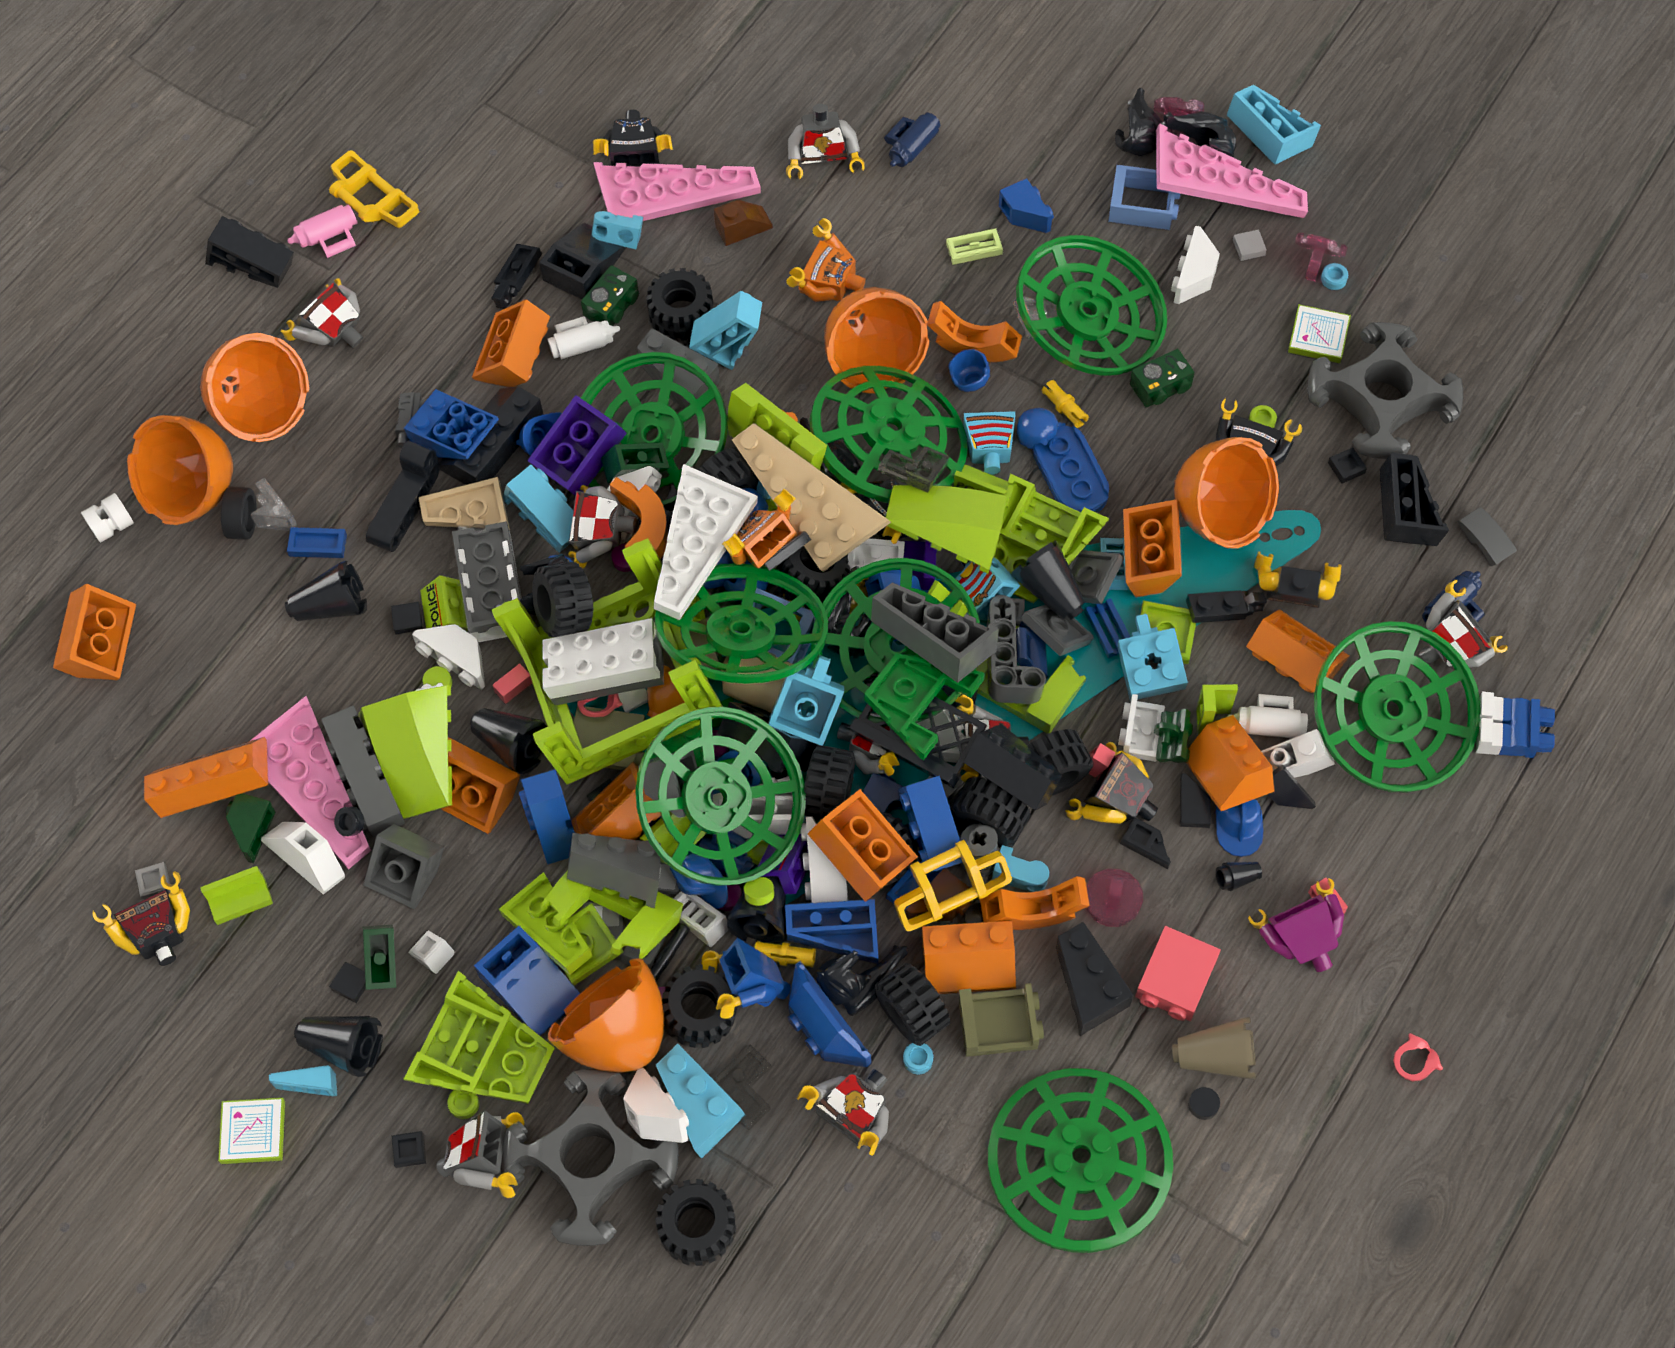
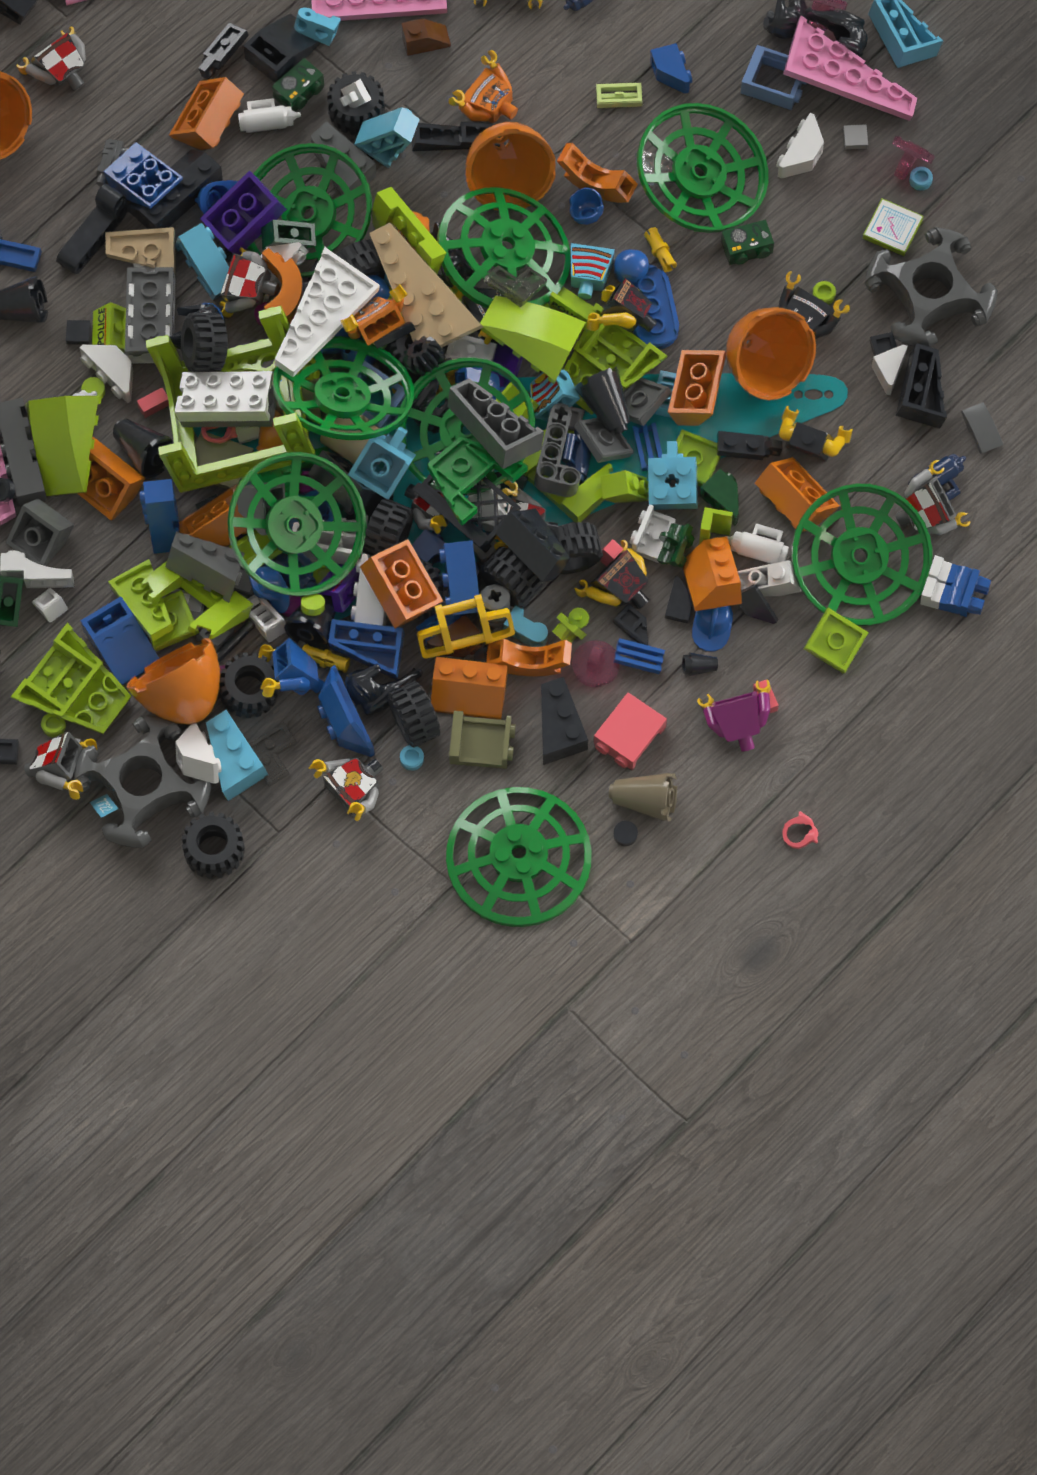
camera: 10 degrees right, 5 degrees up
none -> white slope [0,550,74,588]
none -> medium azure sticker [90,794,118,818]
none -> white tile [340,79,371,108]
none -> black gear [403,336,444,376]
none -> black slope [411,122,506,151]
none -> lime hips [552,608,589,643]
none -> torso [586,278,657,332]
none -> lime slope [600,470,649,503]
none -> blue tile [613,638,665,674]
none -> dark green slope [700,469,739,526]
none -> lime tile [803,608,869,674]
none -> white slope [872,345,907,395]

